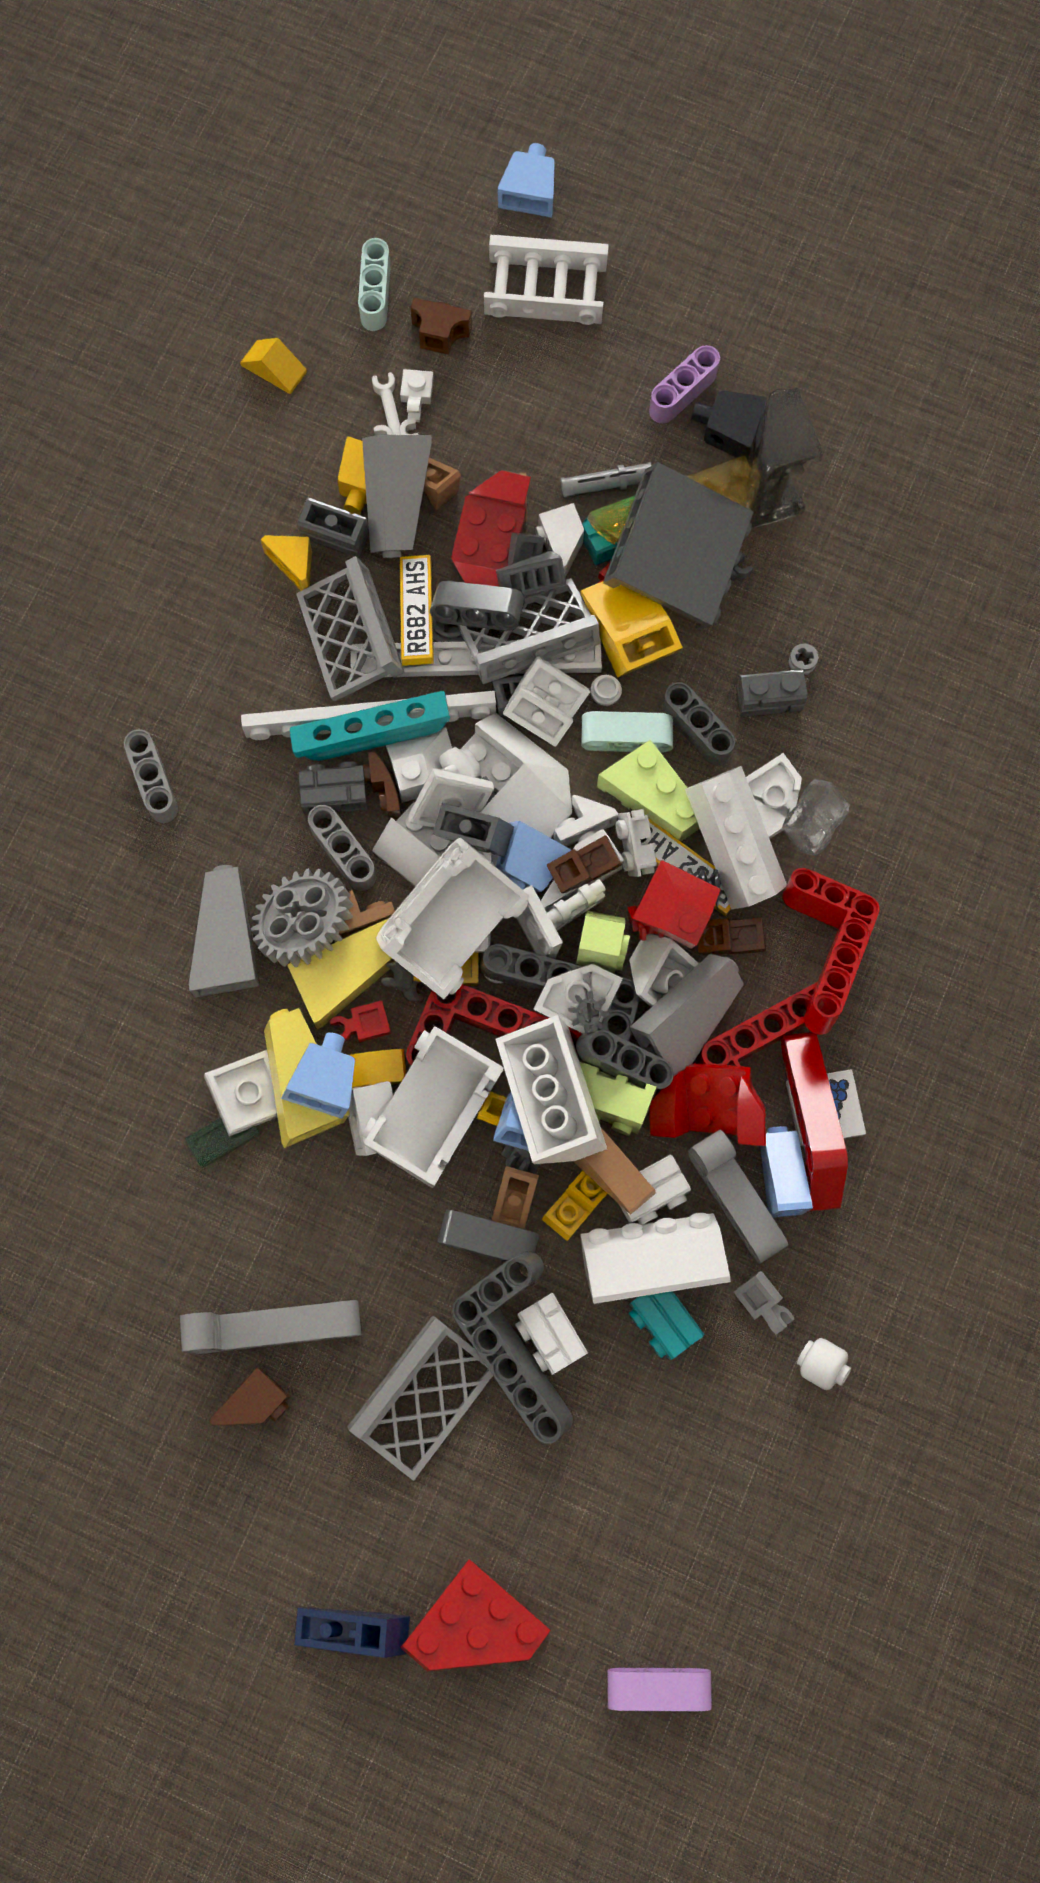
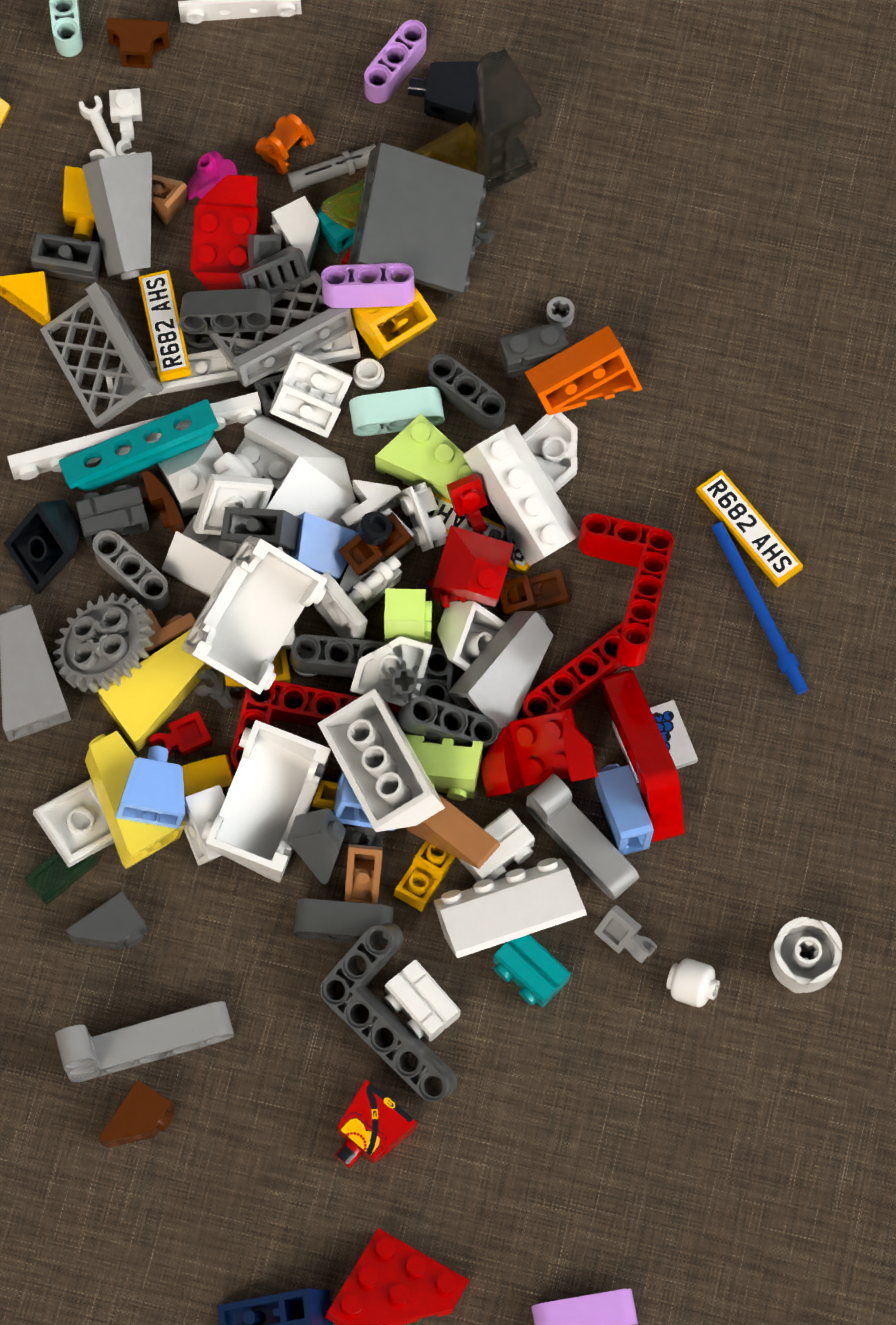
camera: 10 degrees left, 5 degrees down
light grey fence [347,1316,493,1481] -> none
clear brick [782,779,850,856] -> none
none -> black slope [4,500,81,594]
none -> dark grey slope [66,892,148,951]
none -> dark pink plate [187,151,237,200]
none -> orange piece [255,113,316,175]
none -> dark grey slope [287,808,347,884]
none -> lavender beam [321,263,415,308]
none -> torso [334,1079,417,1169]
none -> black tile [358,512,393,546]
none -> red plate [446,473,488,533]
none -> orange wedge [524,326,643,416]
none -> tile [696,470,804,588]
none -> blue bar [712,522,808,695]
none -> white brick [769,917,842,993]

